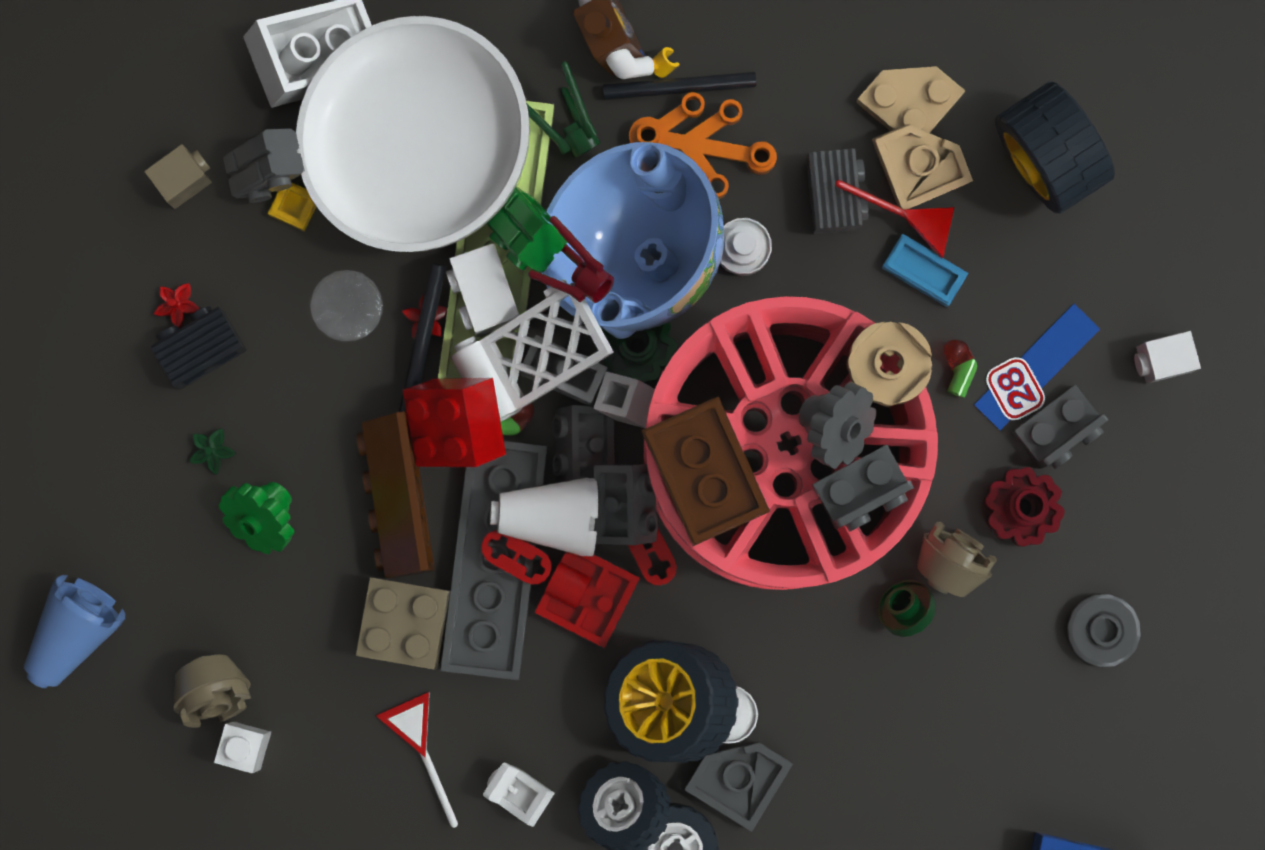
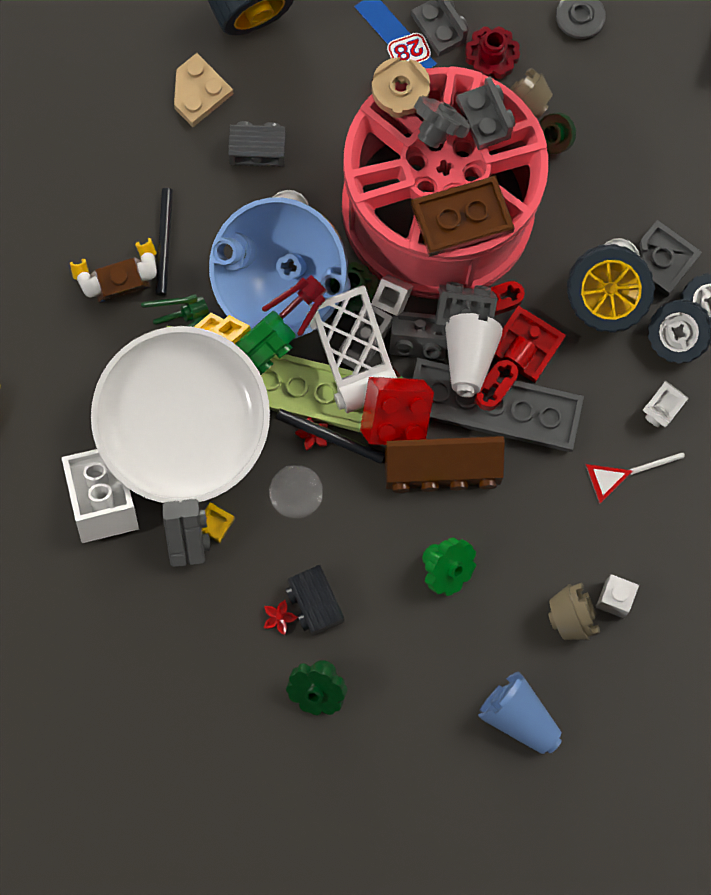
camera: 85 degrees left, 10 degrees down
dark tan brick [144,144,212,209] -> none
dark green plant [190,428,237,475] -> none
dark tan brick [356,577,450,670] -> none
white brick [446,243,519,338] -> none
orange plant [629,92,777,199] -> none
red piece [835,180,955,259] -> none
tan plate [872,124,973,209] -> none
dark azure tile [882,234,969,308] -> none
none -> yellow slope [194,313,251,344]
none -> dark green plant [286,660,348,716]

